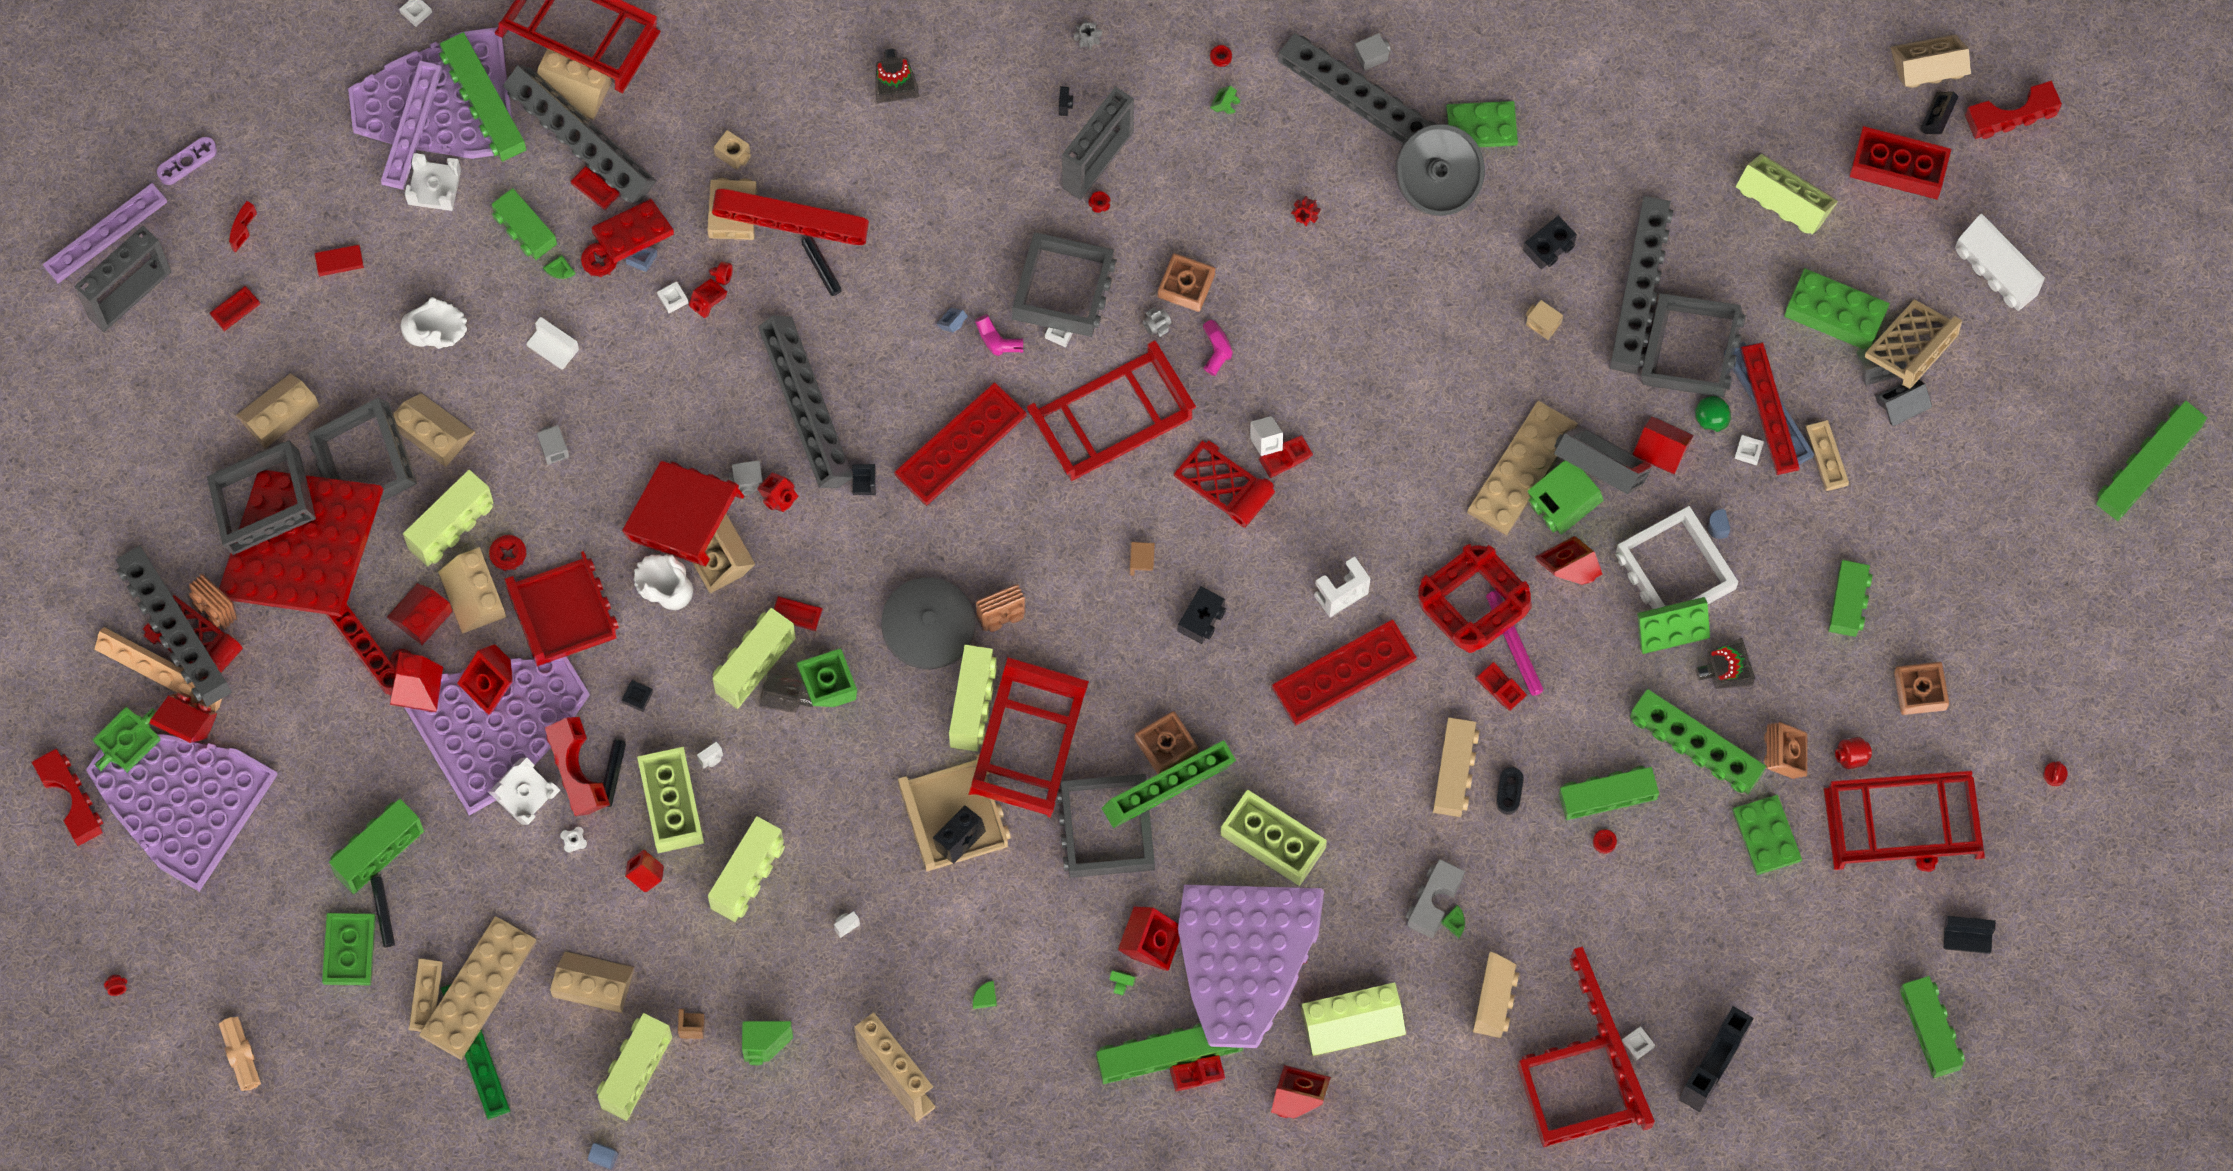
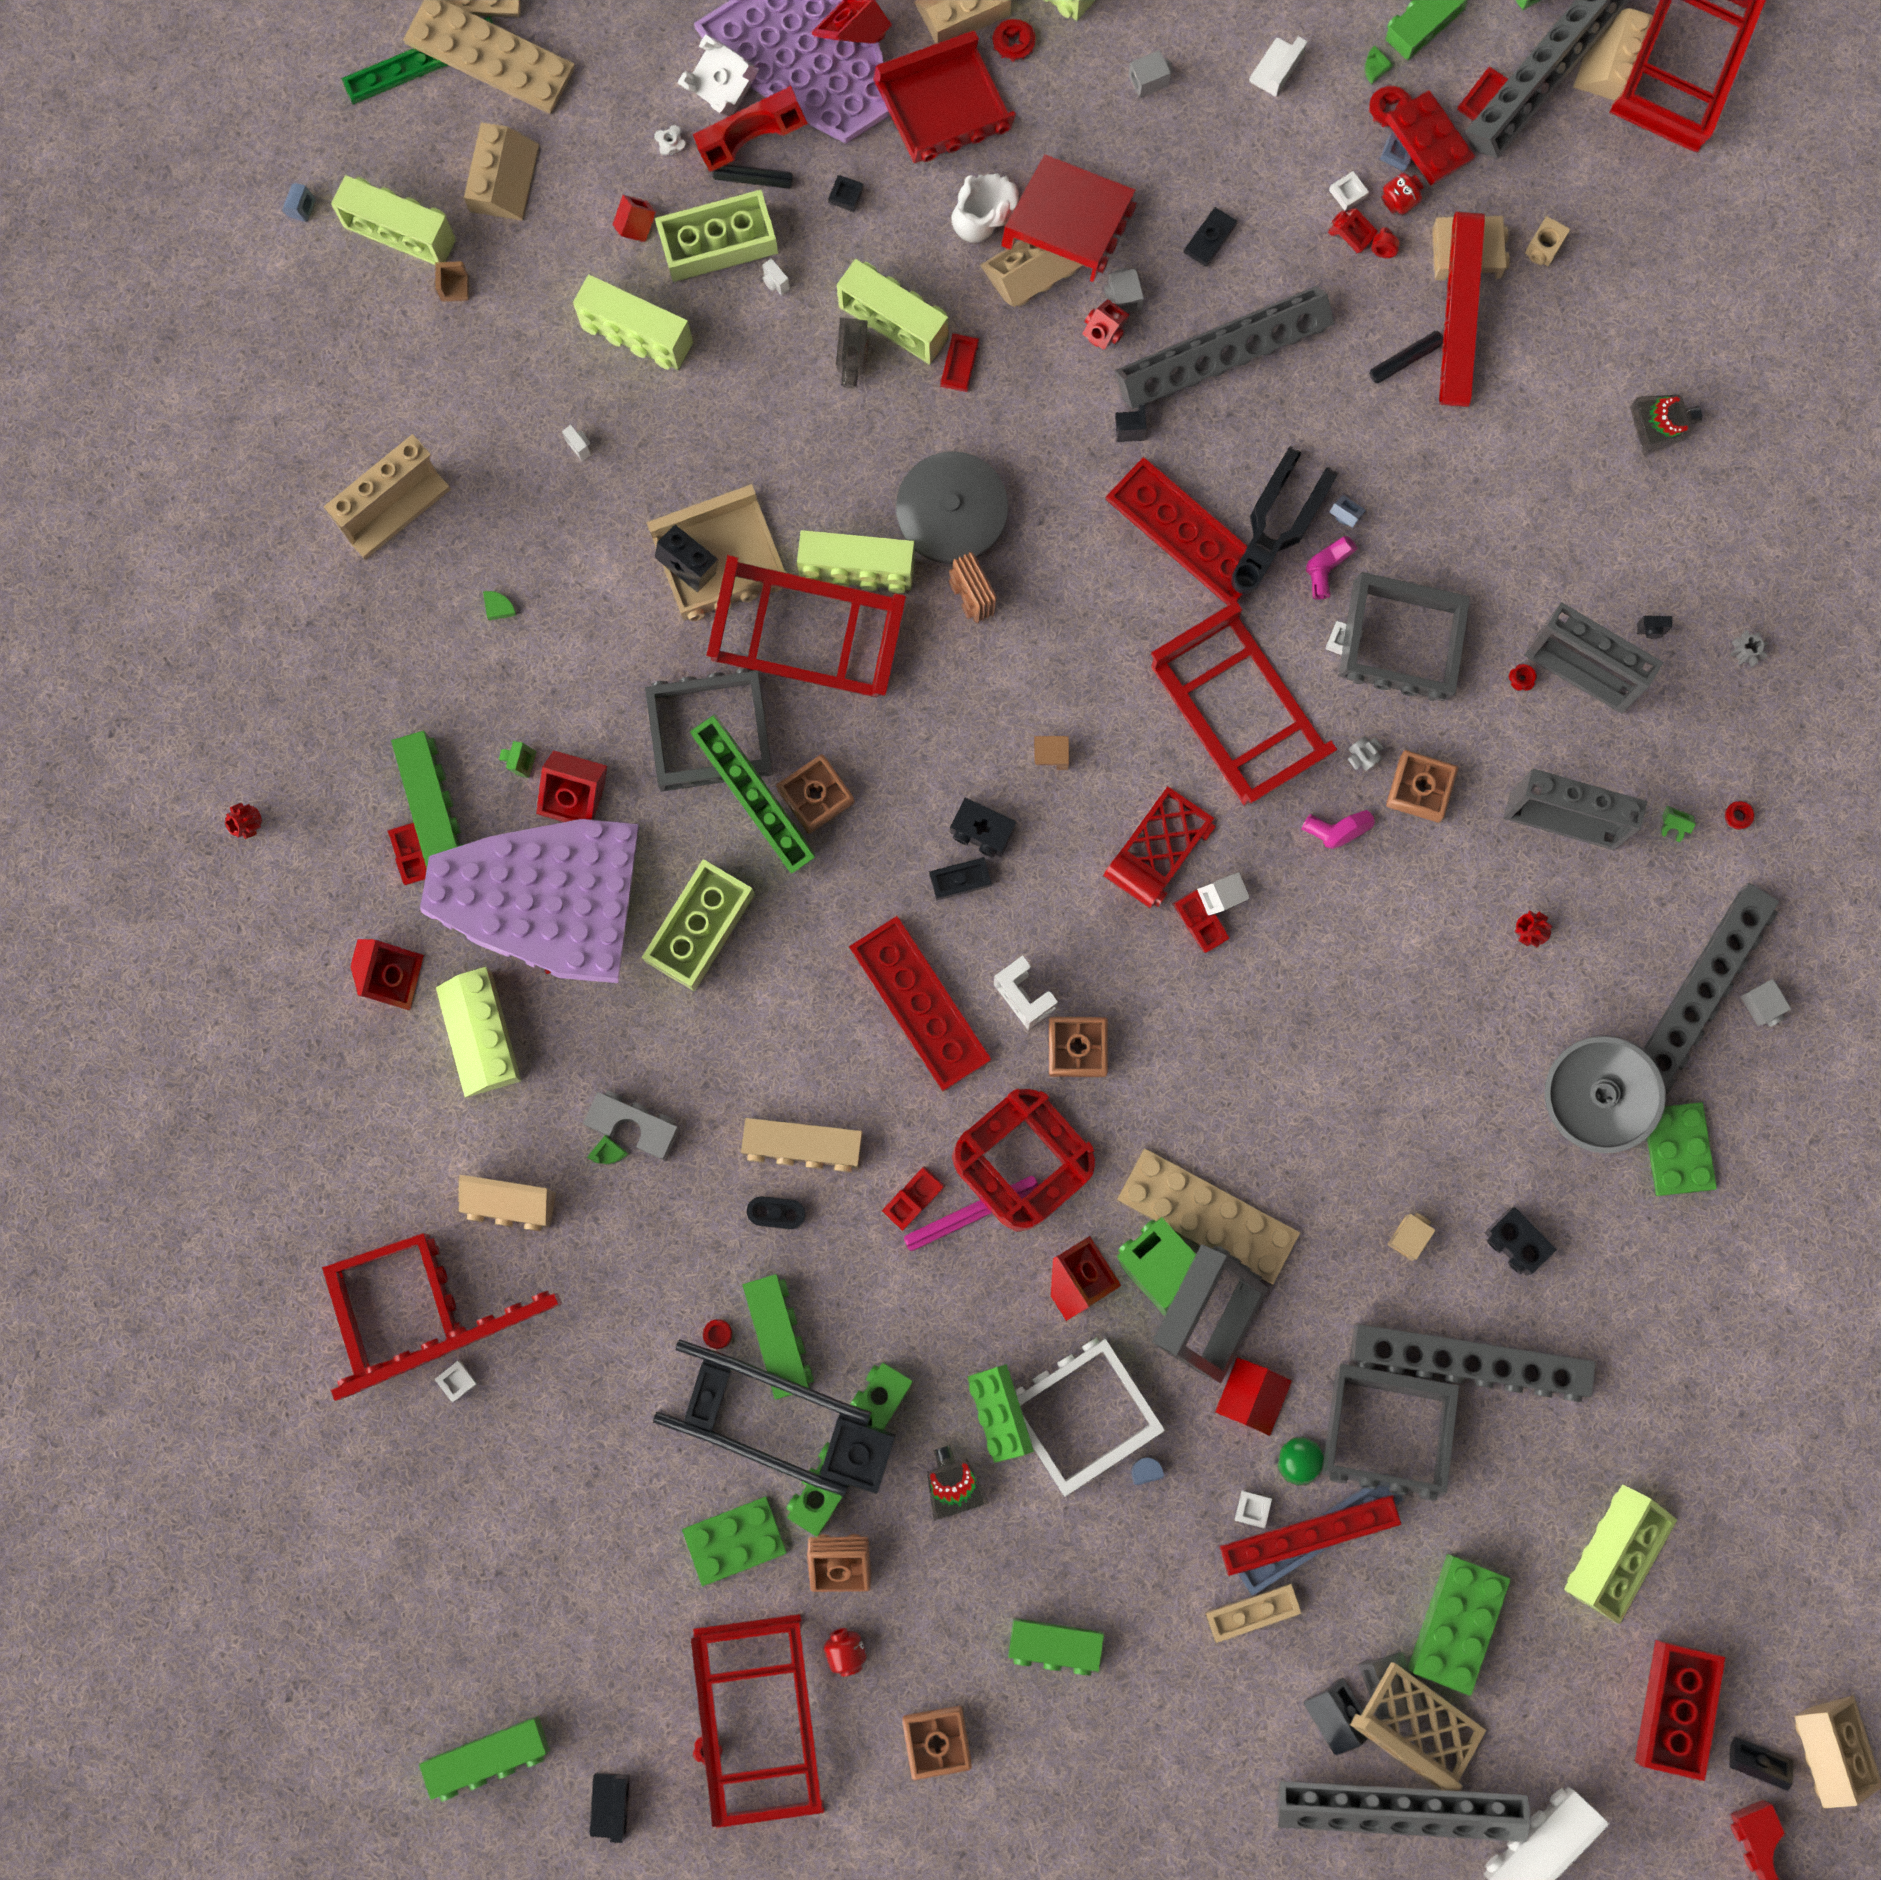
camera: 90 degrees right, 10 degrees up
bright green slope [742,1021,793,1065] -> none
bright green slope [797,648,857,707] -> none
black arch [1679,1006,1754,1112] -> none
none -> black plate [653,1339,896,1497]
none -> black plate [929,857,992,901]
none -> nougat brick [1049,1017,1108,1077]
none -> black plate [1183,207,1237,267]
none -> black piece [1231,446,1339,594]
none -> dark grey brick [1277,1781,1531,1842]
none -> red head [1381,173,1424,215]
none -> dark grey window [1503,768,1648,851]

